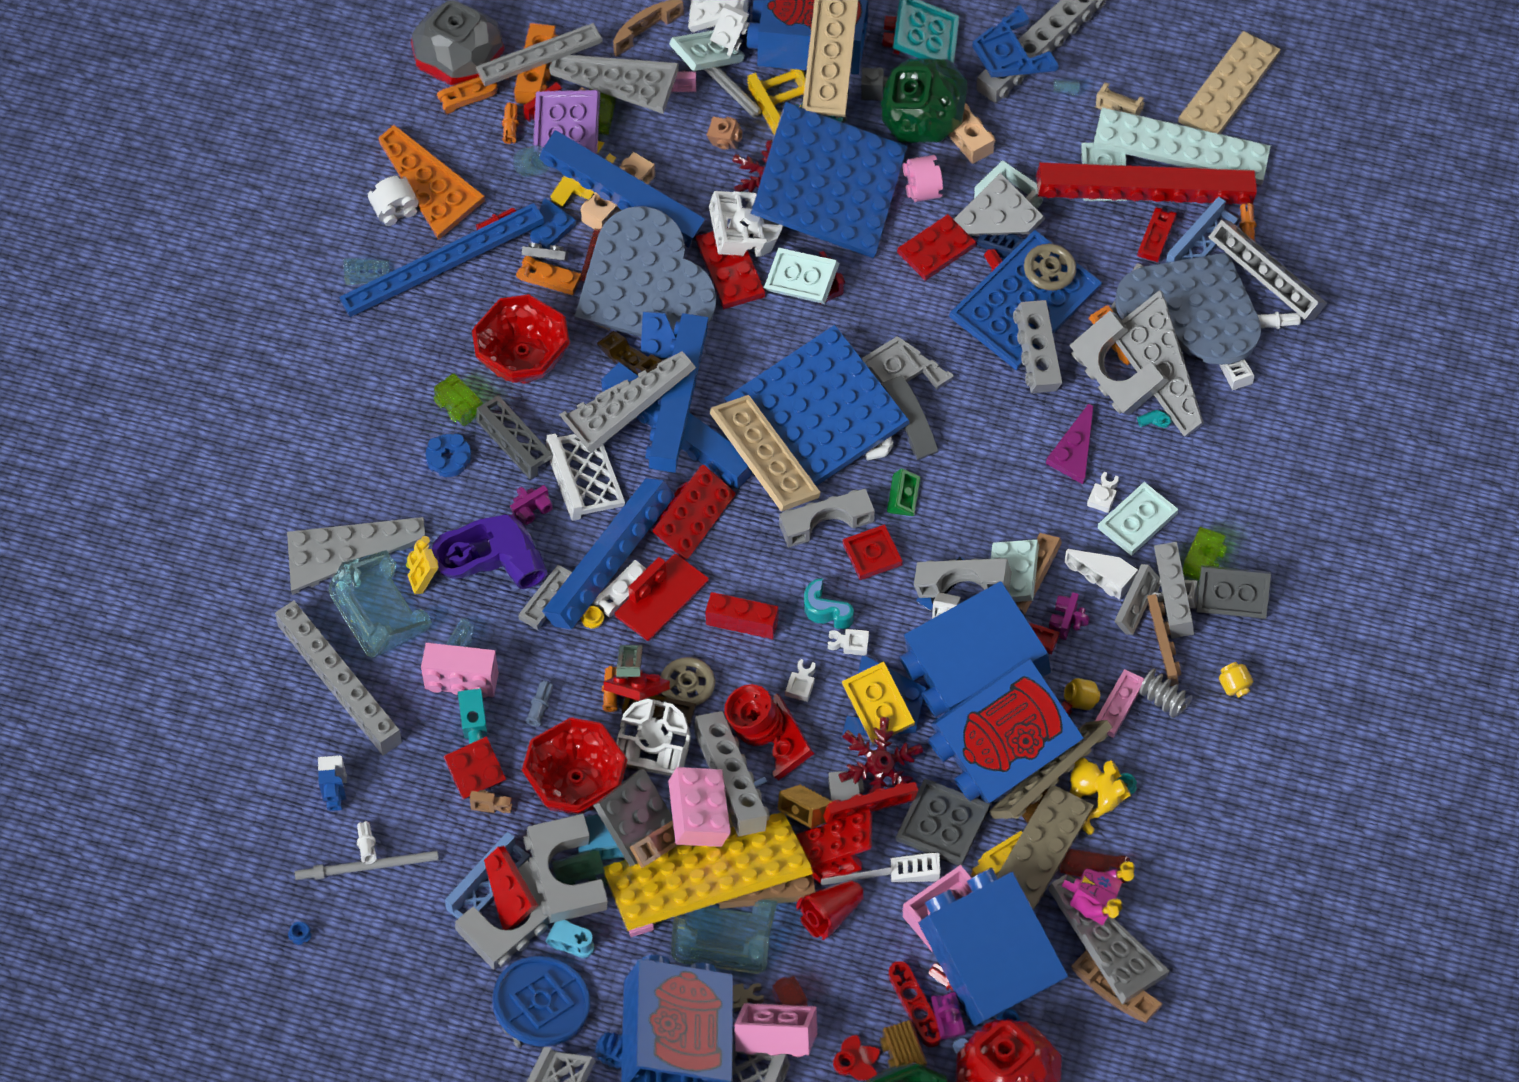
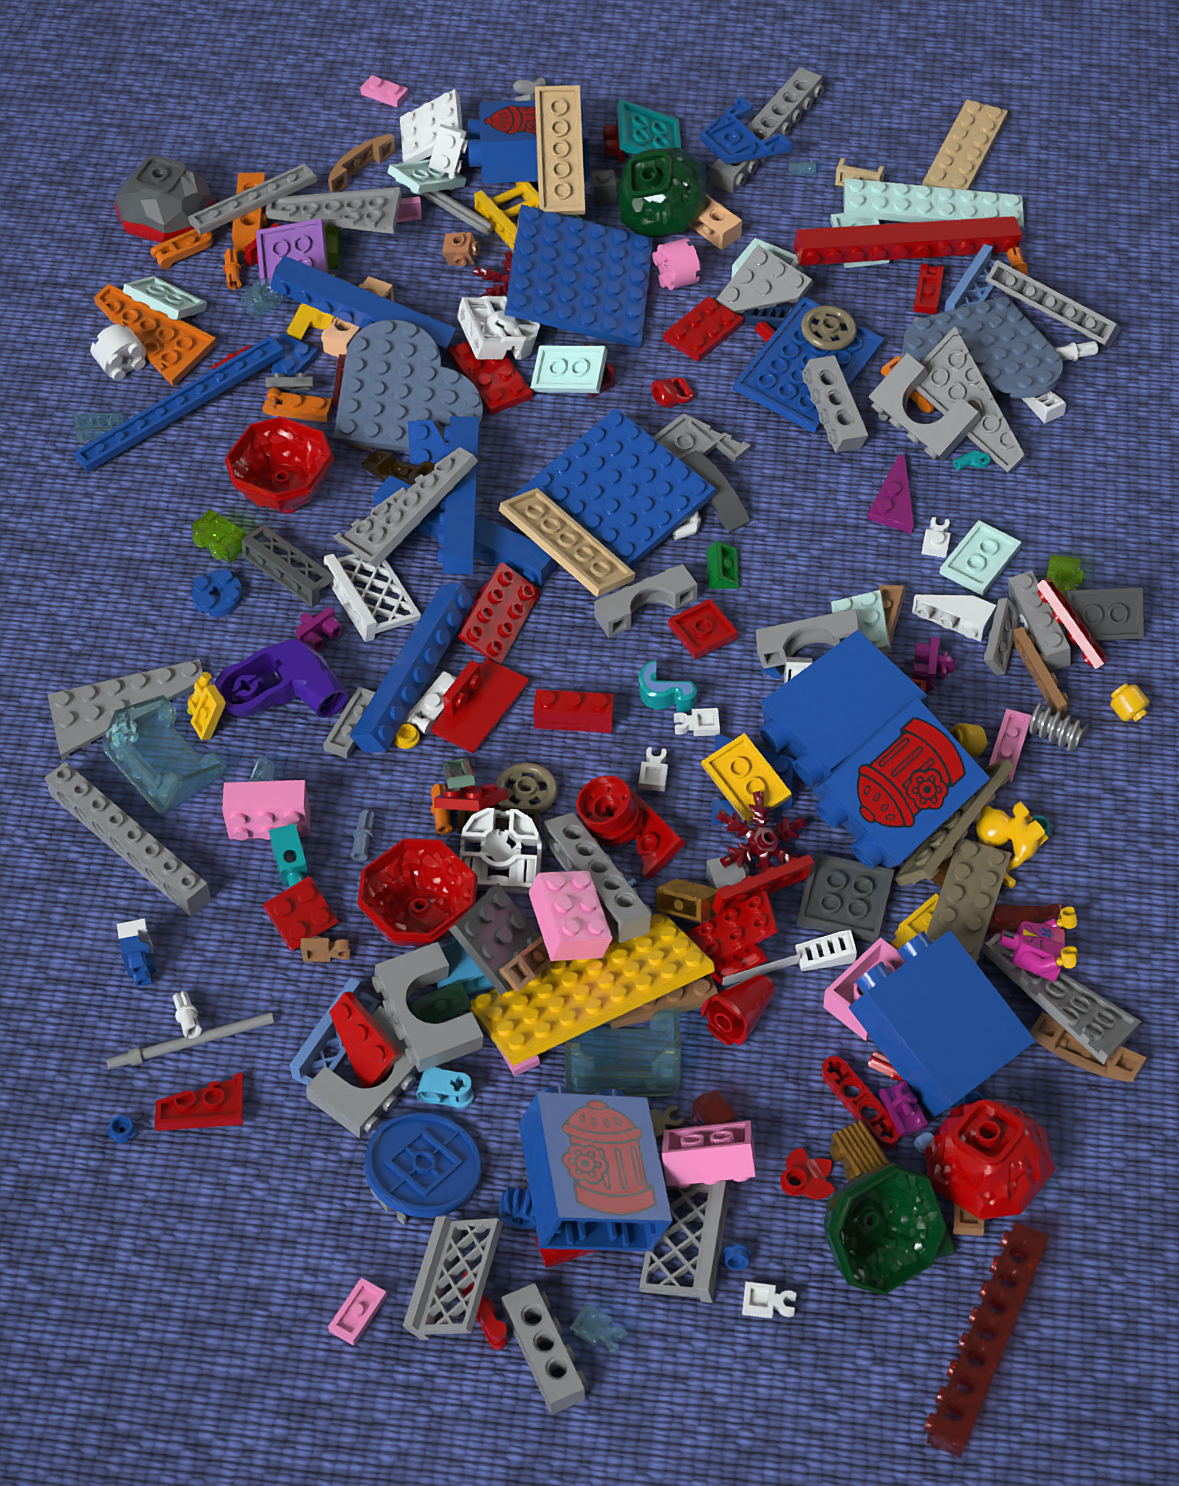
camera: 10 degrees left, 5 degrees down
none -> light aqua plate [123,276,207,320]
none -> red wing [154,1072,244,1131]
none -> red piece [651,377,695,408]
none -> plate [1036,577,1109,669]

